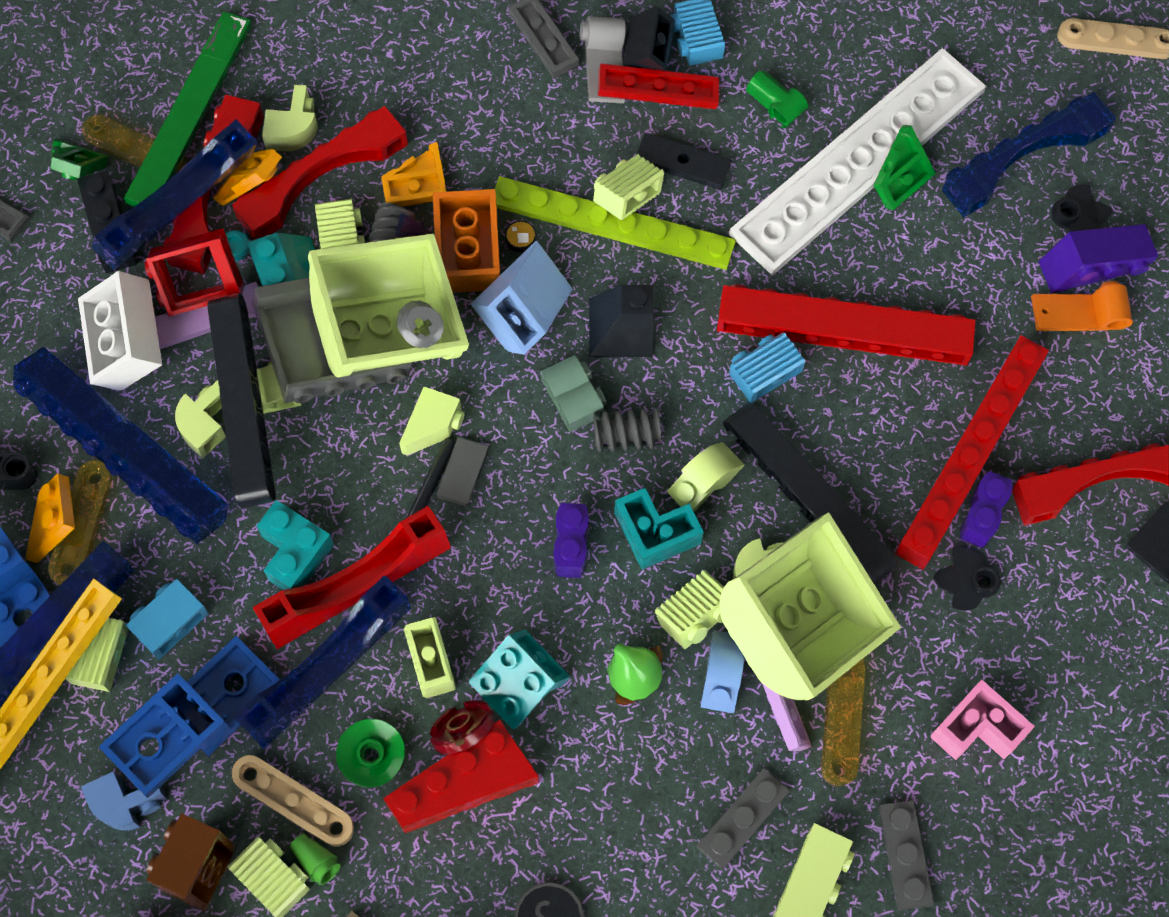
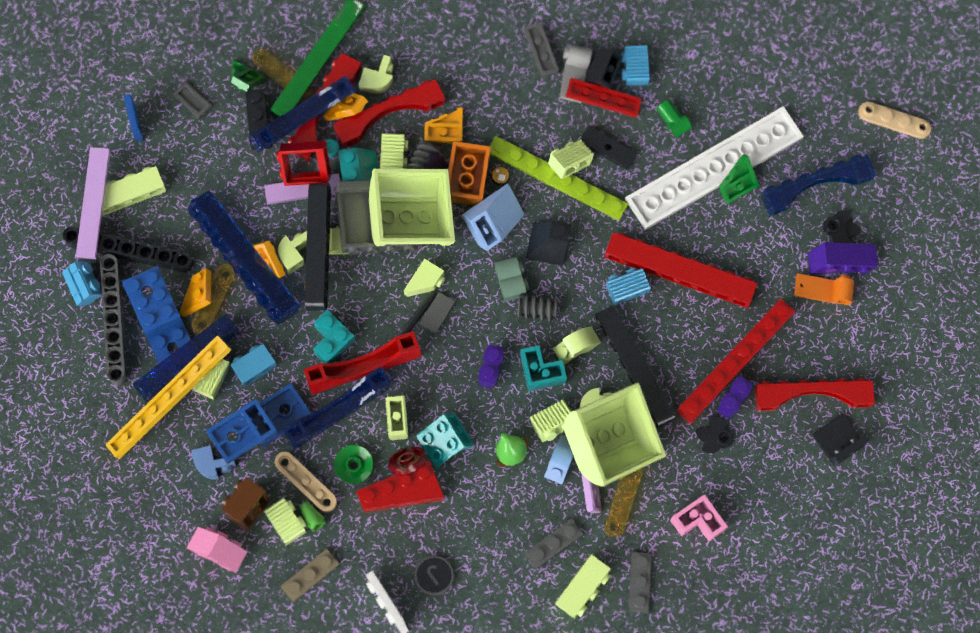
camera: 10 degrees right, 5 degrees up
white brick [78,271,162,390] -> none
dark grey piece [397,301,444,348] -> none
none -> light orange wing [246,240,286,280]

